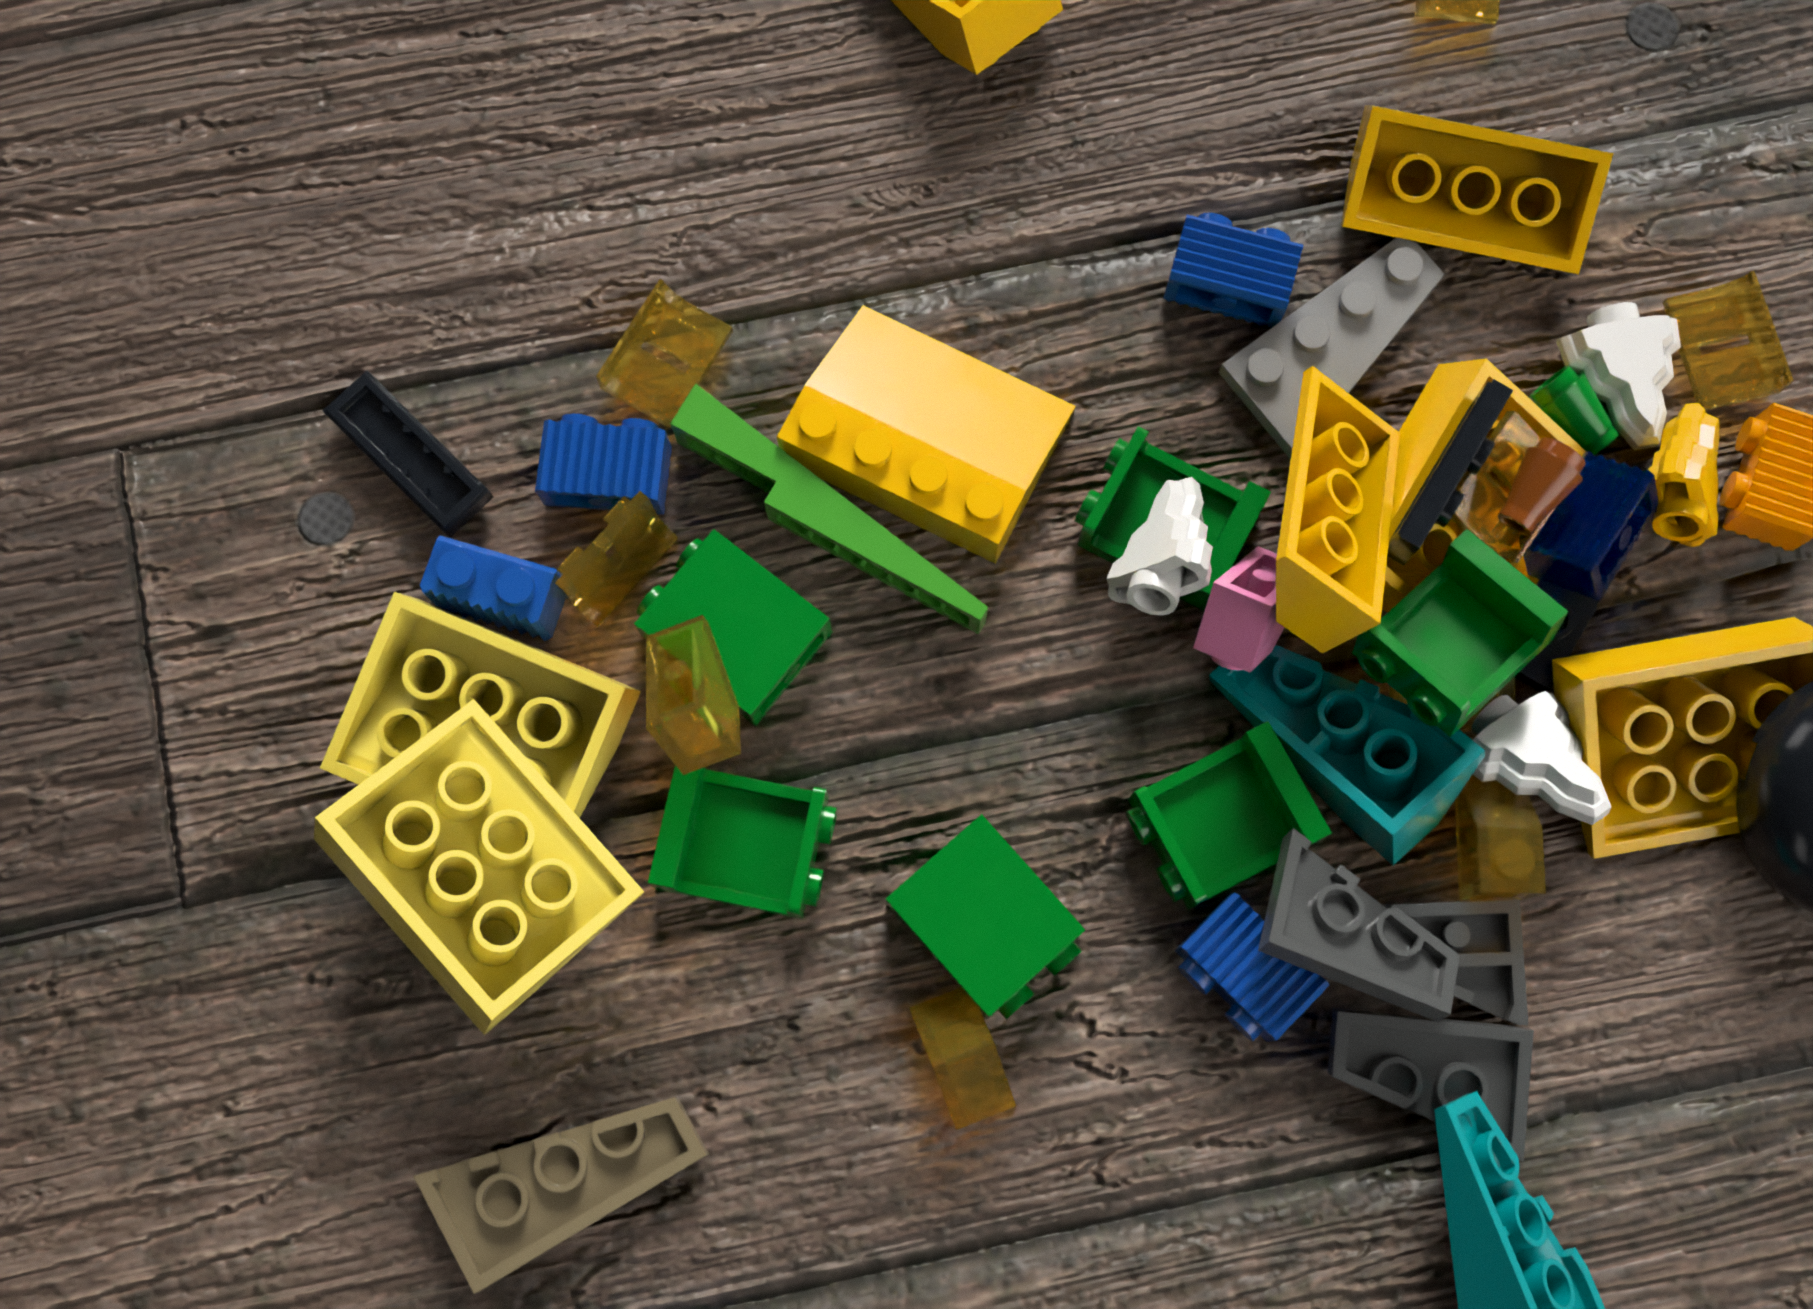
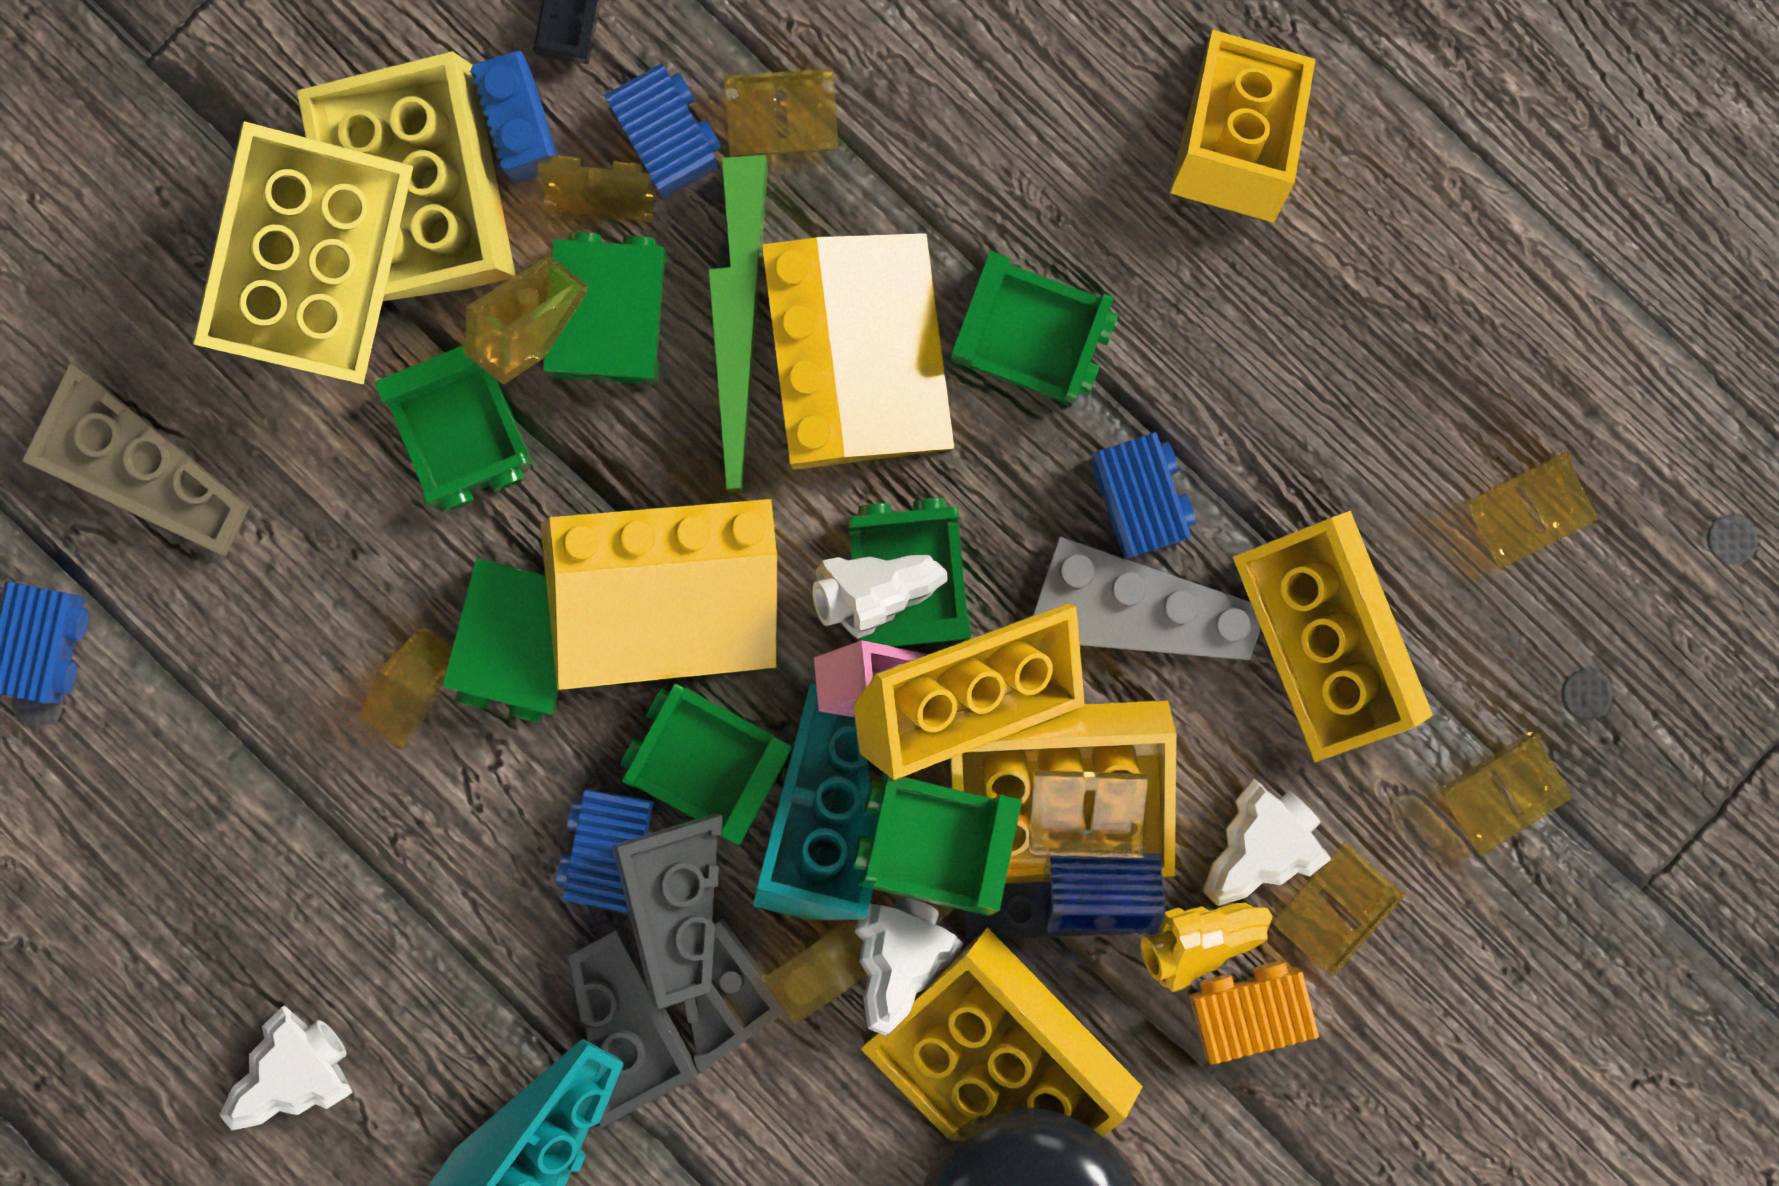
camera: 50 degrees right, 10 degrees up
black plate [1387,379,1513,565] -> none
dark orange cone [1497,437,1586,536] -> none
green cone [1529,365,1619,456] -> none
none -> yellow slope [540,499,777,690]
none -> green panel [950,251,1119,406]
none -> clear yellow piece [1438,732,1574,856]

